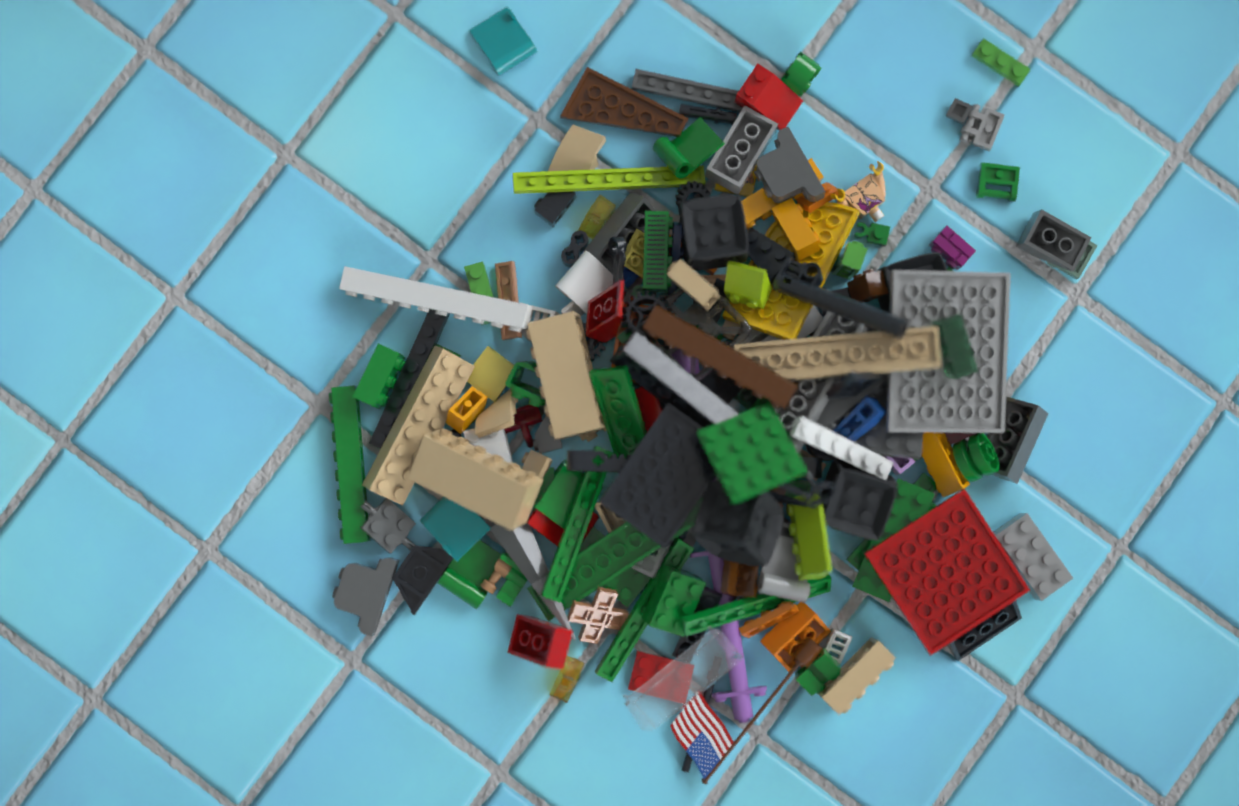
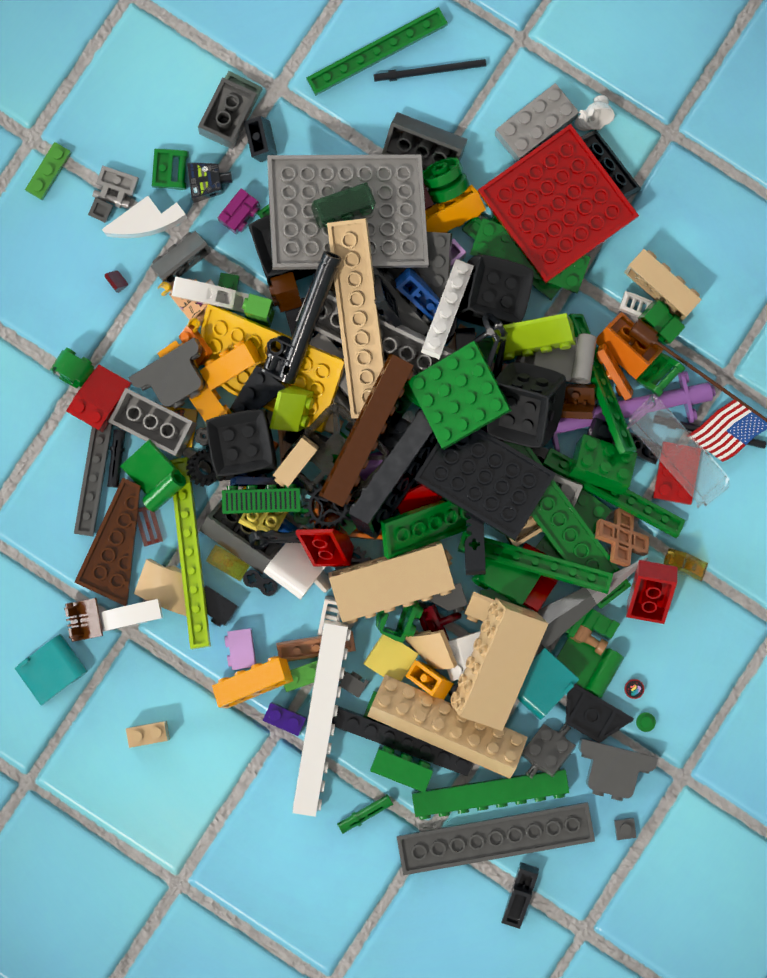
camera: 85 degrees left, 0 degrees up
none -> hinge [64,598,103,642]
none -> white slope [99,599,163,632]
none -> white slope [102,196,188,238]
none -> slope [104,271,128,293]
none -> tan brick [126,721,170,748]
none -> clear red tile [137,507,163,547]
none -> dark grey slope [151,231,211,283]
none -> white slope [171,277,249,313]
none -> torso [187,163,232,203]
none -> light orange brick [212,656,293,709]
none -> lavender brick [225,628,256,670]
none -> black brick [244,116,277,162]
none -> dark purple brick [263,702,307,736]
none -> green plate [306,7,448,96]
none -> green pin [337,794,393,834]
none -> dark grey brick [339,670,369,698]
none -> black bar [373,59,486,82]
none -> dark grey plate [397,802,595,875]
none -> black slope [501,862,539,929]
none -> white hair [574,95,615,131]
none -> dark grey plate [614,818,636,840]
none -> tile [624,679,644,699]
none -> green plate [636,352,685,397]
none -> green plate [636,712,656,732]

